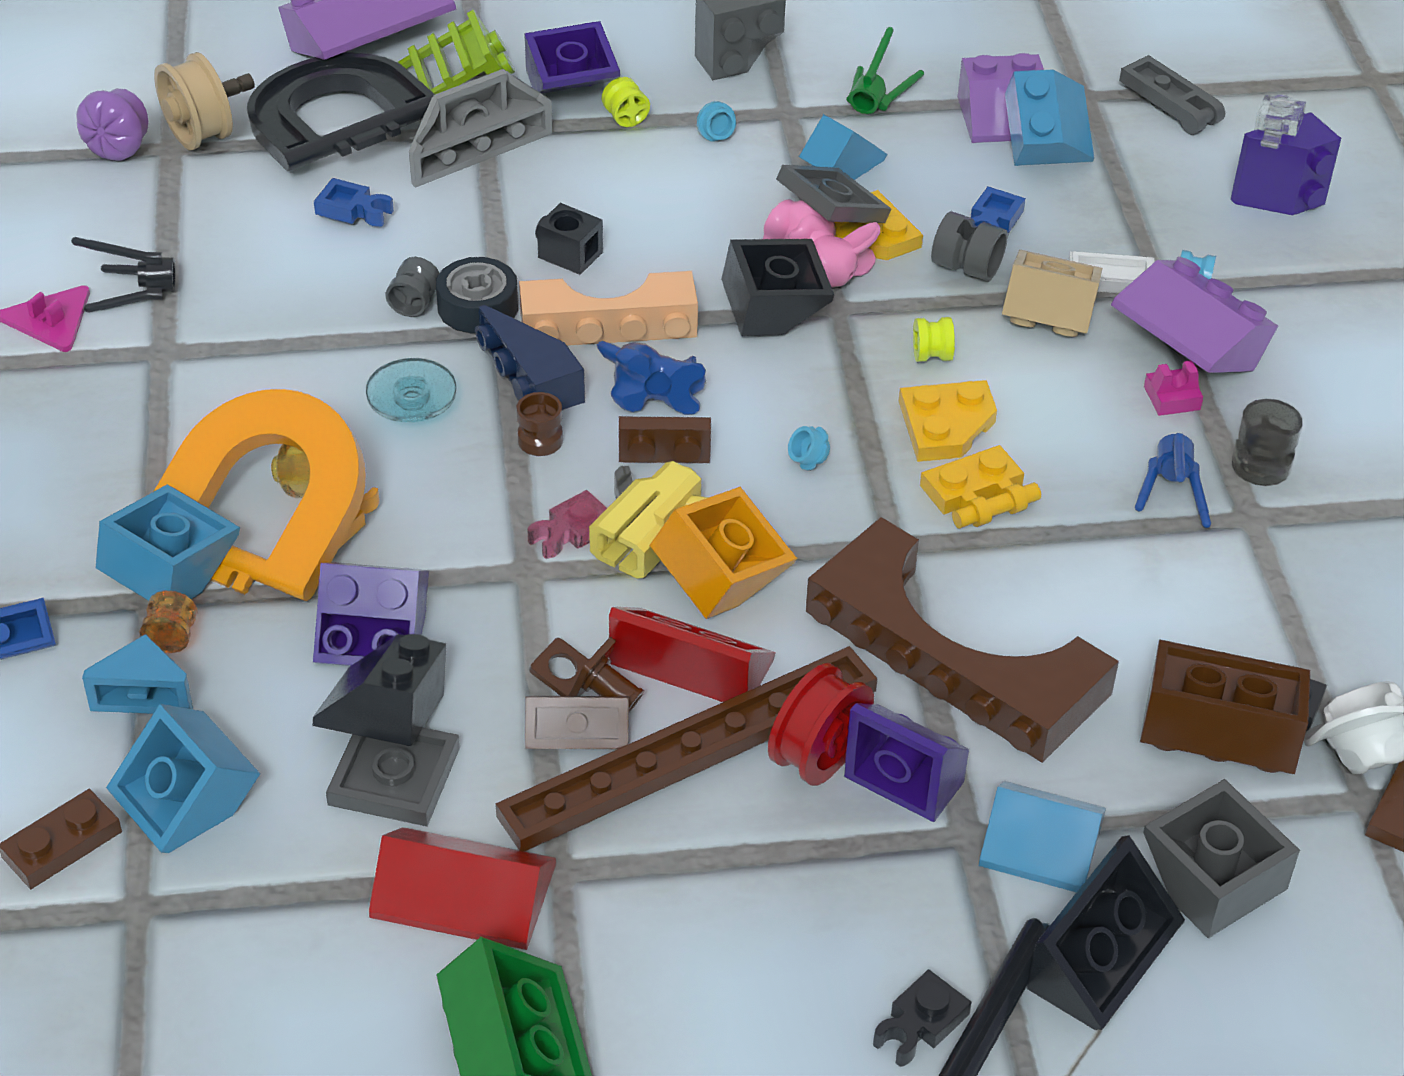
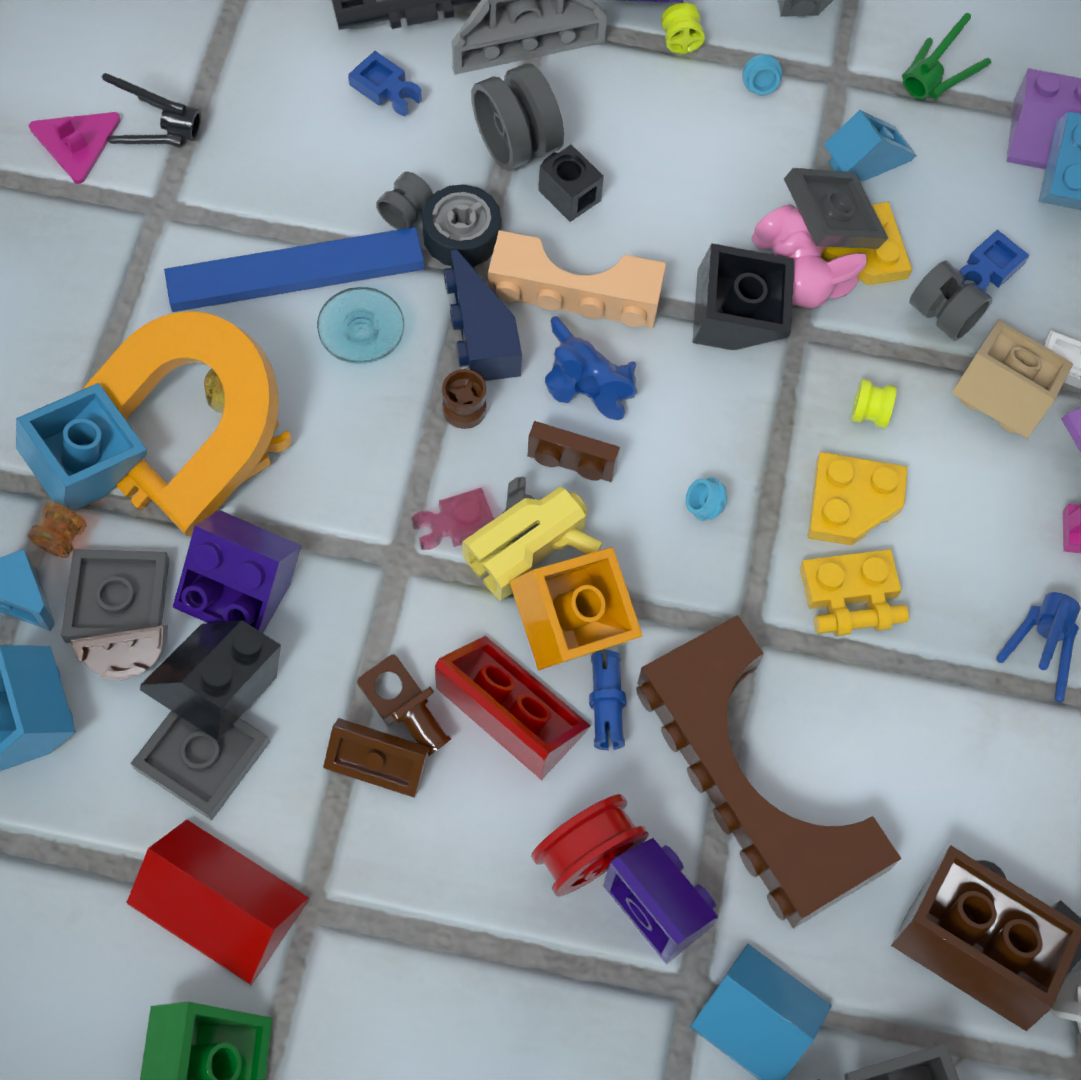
camera: 15 degrees right, 20 degrees up
reddish brown plate [495,646,877,852] -> none
none -> dark grey tile [61,549,170,643]
none -> plate [70,625,168,680]
none -> blue tile [164,227,425,312]
none -> dark grey wheel [471,63,564,171]
none -> blue pin [589,650,627,750]

